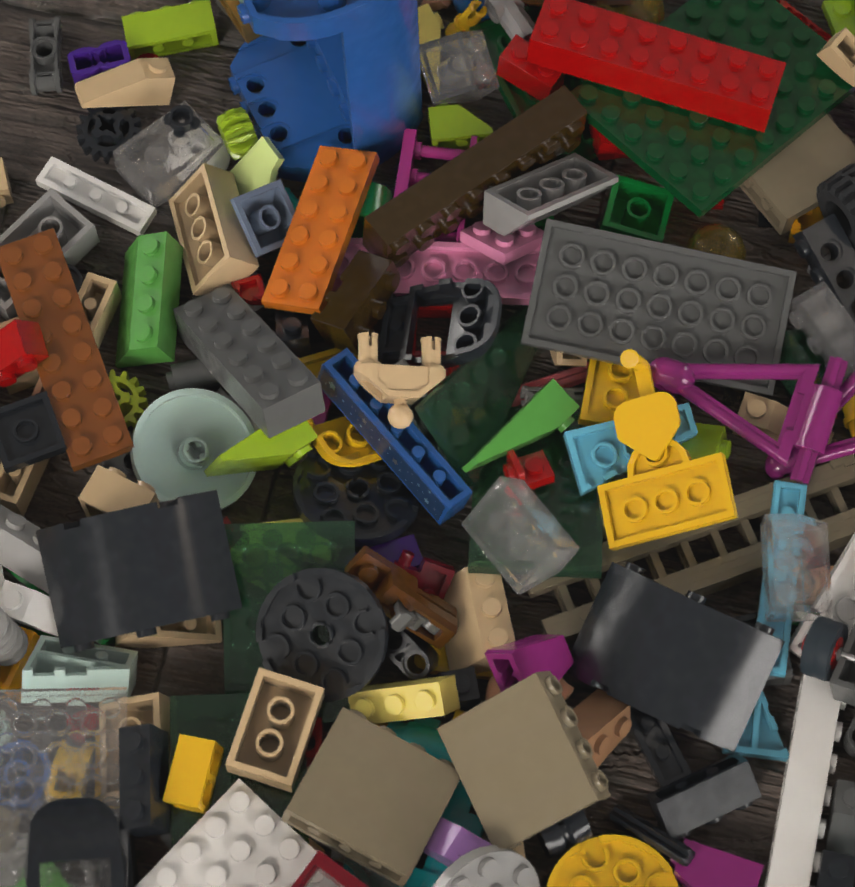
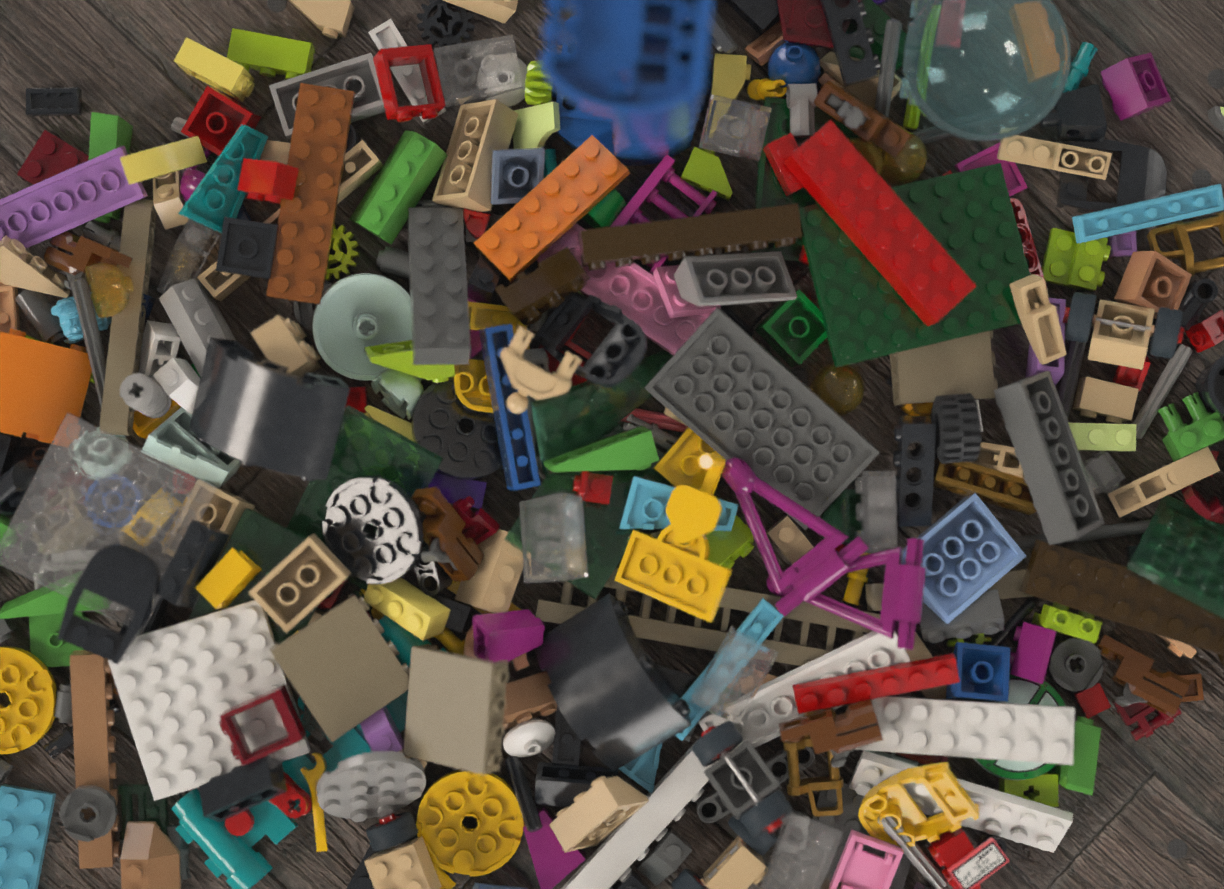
camera: 30 degrees right, 20 degrees up
black plate [163,105,200,138] -> none
none -> light aqua cylinder [371,368,424,420]
none -> red window [373,44,446,122]
none -> white dish [503,720,556,757]
none -> tan slope [549,776,649,852]

